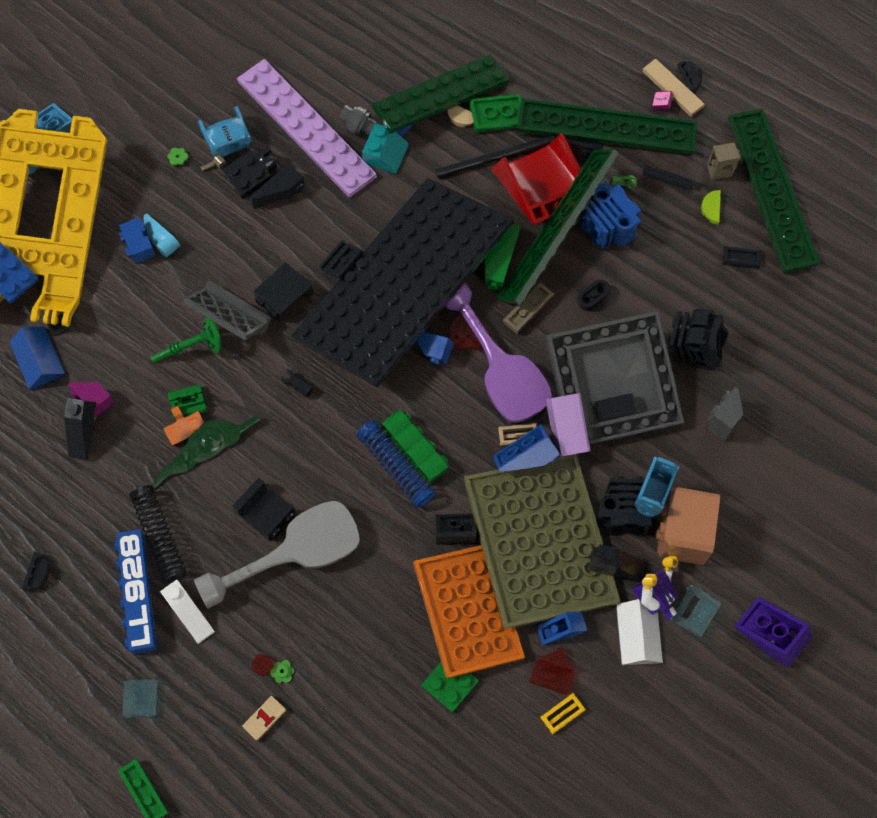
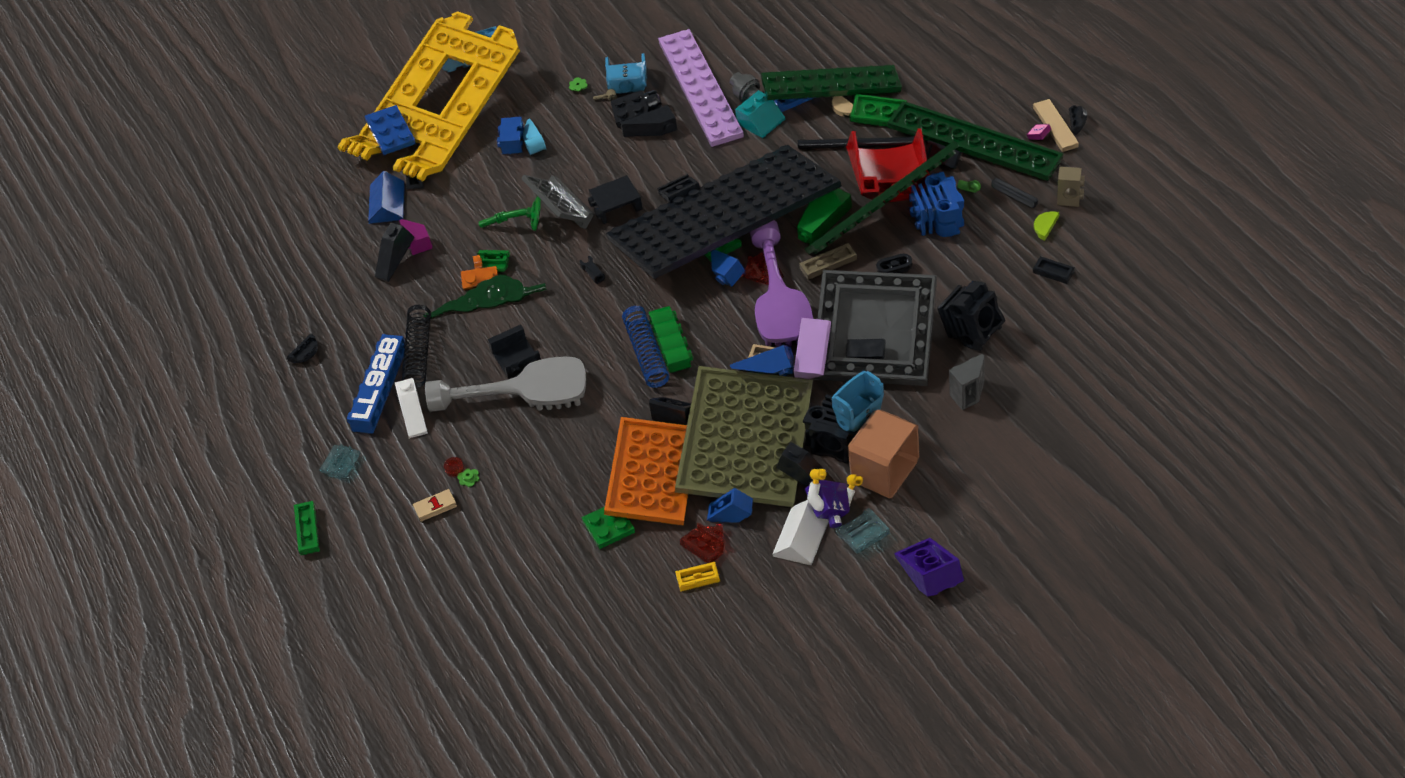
camera: 30 degrees right, 20 degrees down
dark green plate [728,108,819,273] -> none

